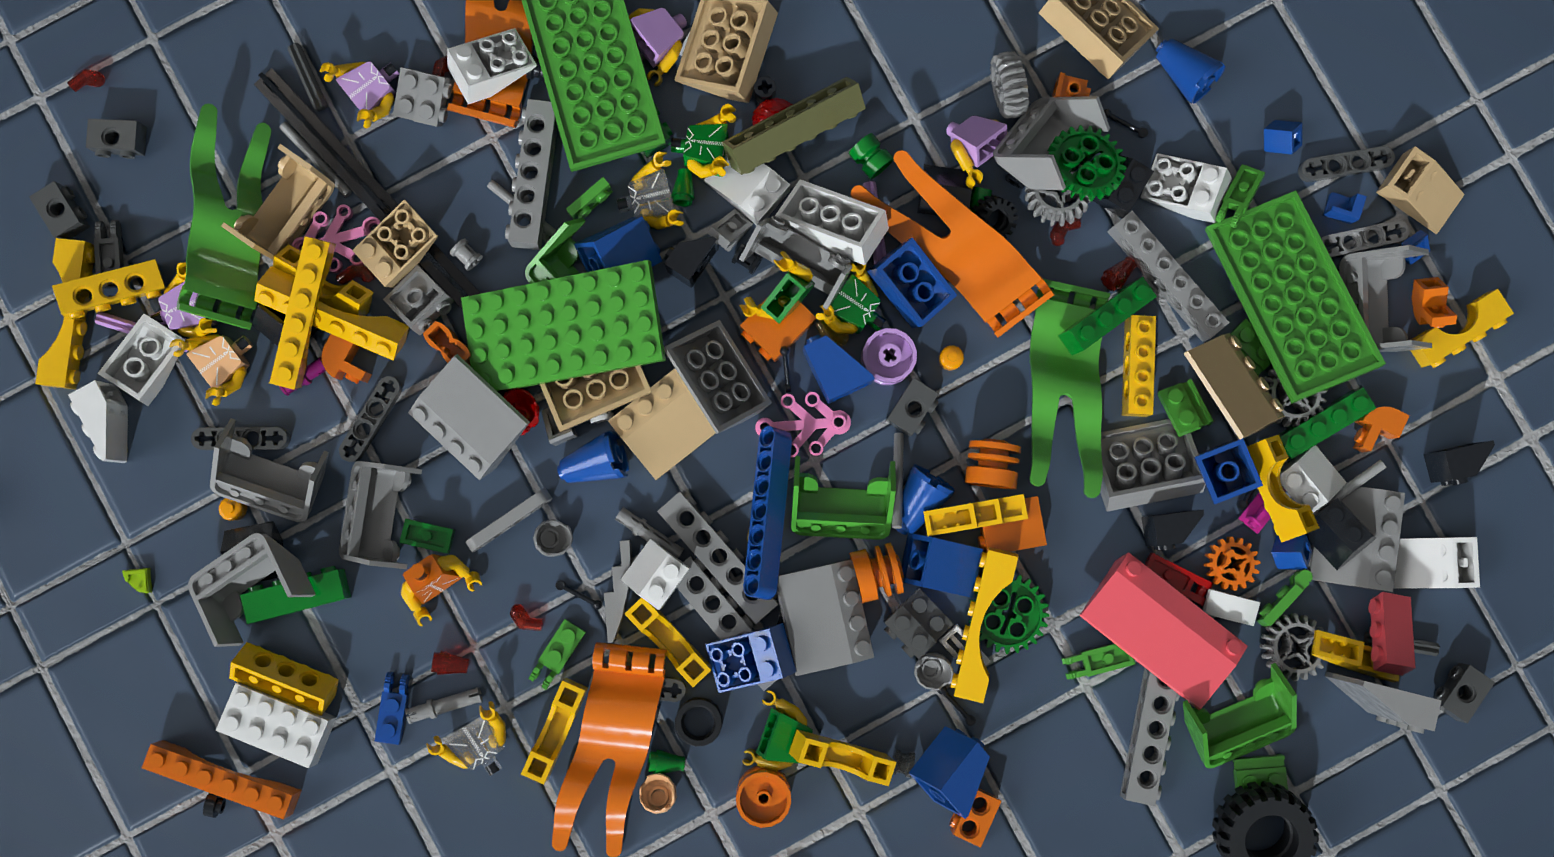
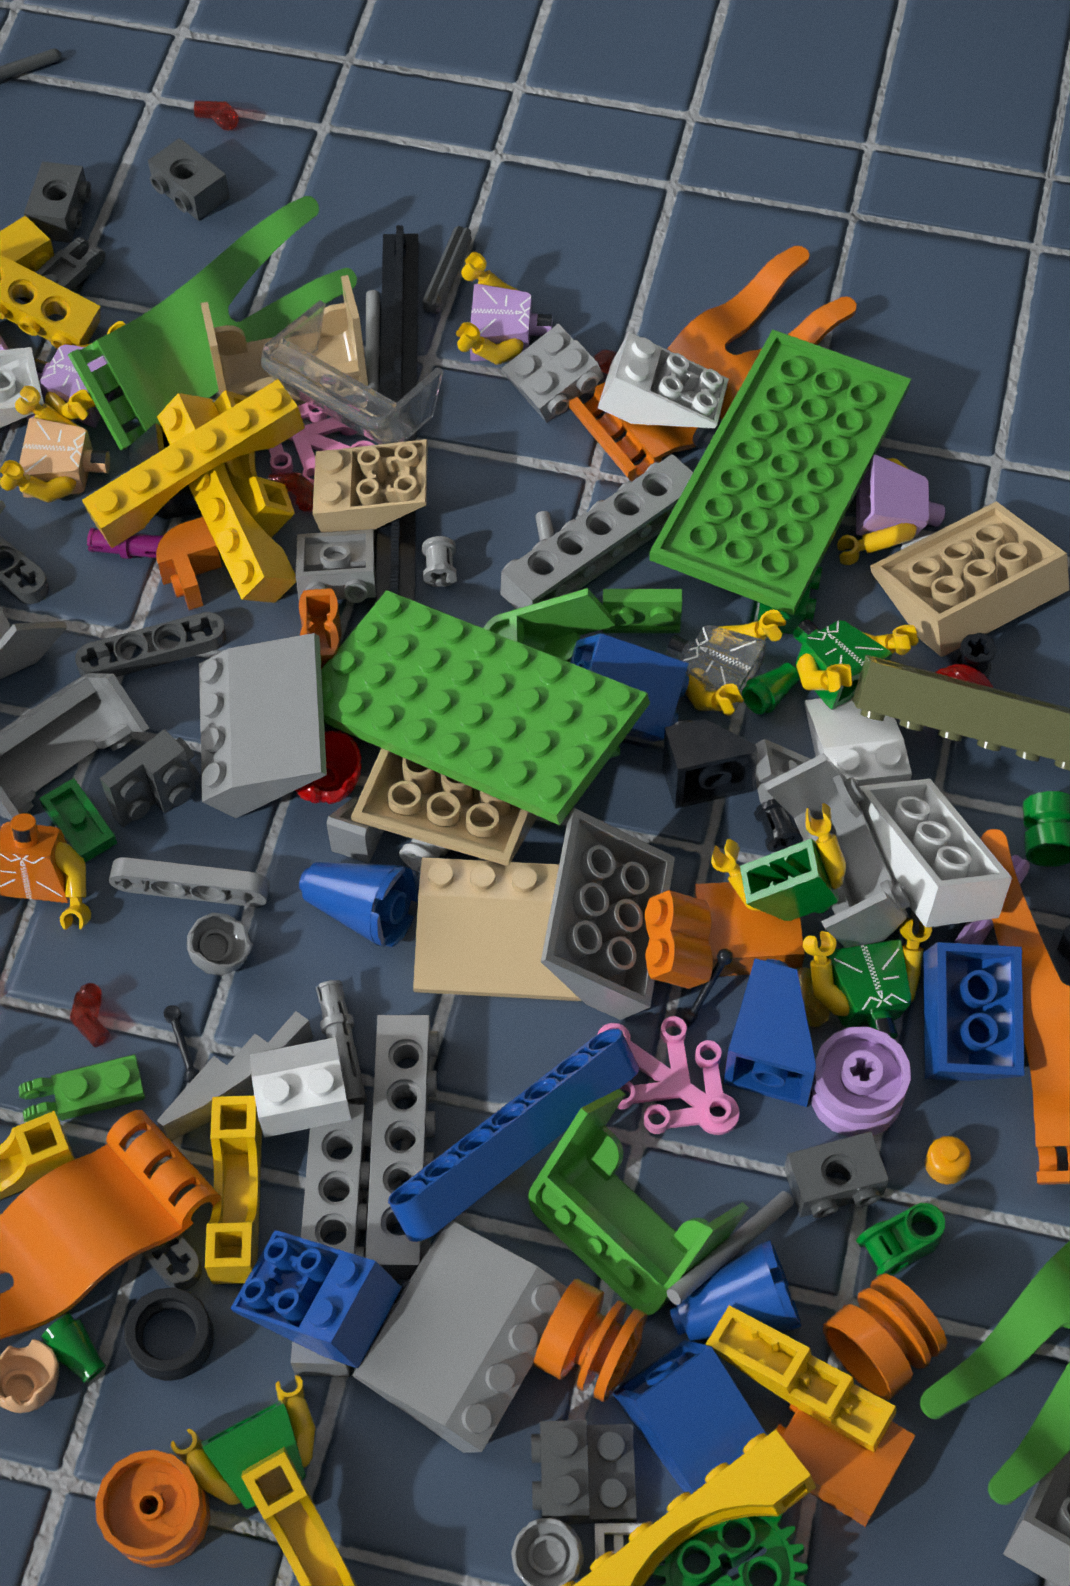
camera: 45 degrees right, 25 degrees down
none -> dark grey plate [100,729,200,828]
none -> clear windscreen [261,300,444,444]
none -> orange brick [645,890,713,989]
none -> green piece [856,1203,945,1276]

